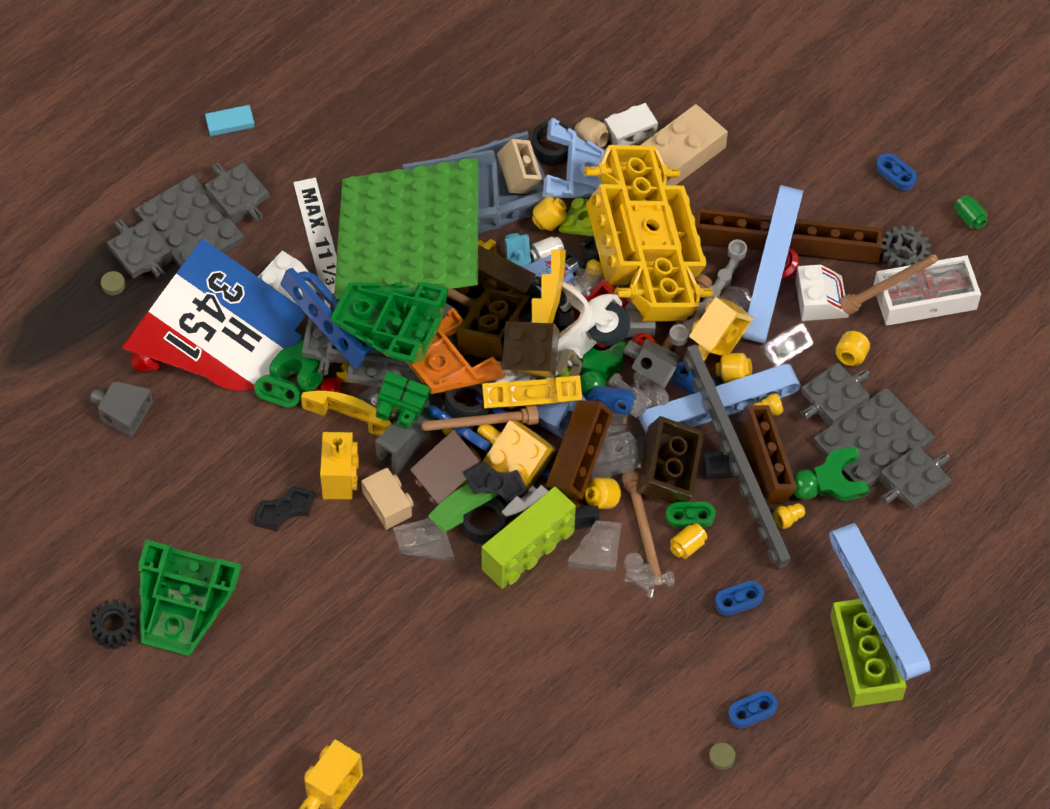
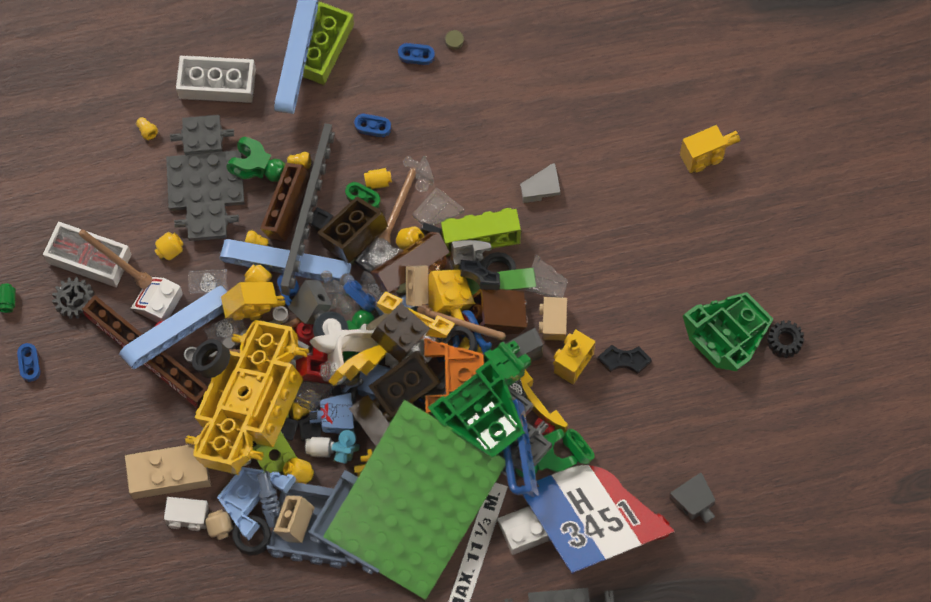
camera: 145 degrees left, 10 degrees up
none -> yellow piece [136,118,158,140]
none -> white brick [176,56,256,103]
none -> black tyre [192,339,231,378]
none -> sand blue hinge [257,471,281,527]
none -> tan panel [406,265,428,306]
none -> light grey slope [520,163,560,203]

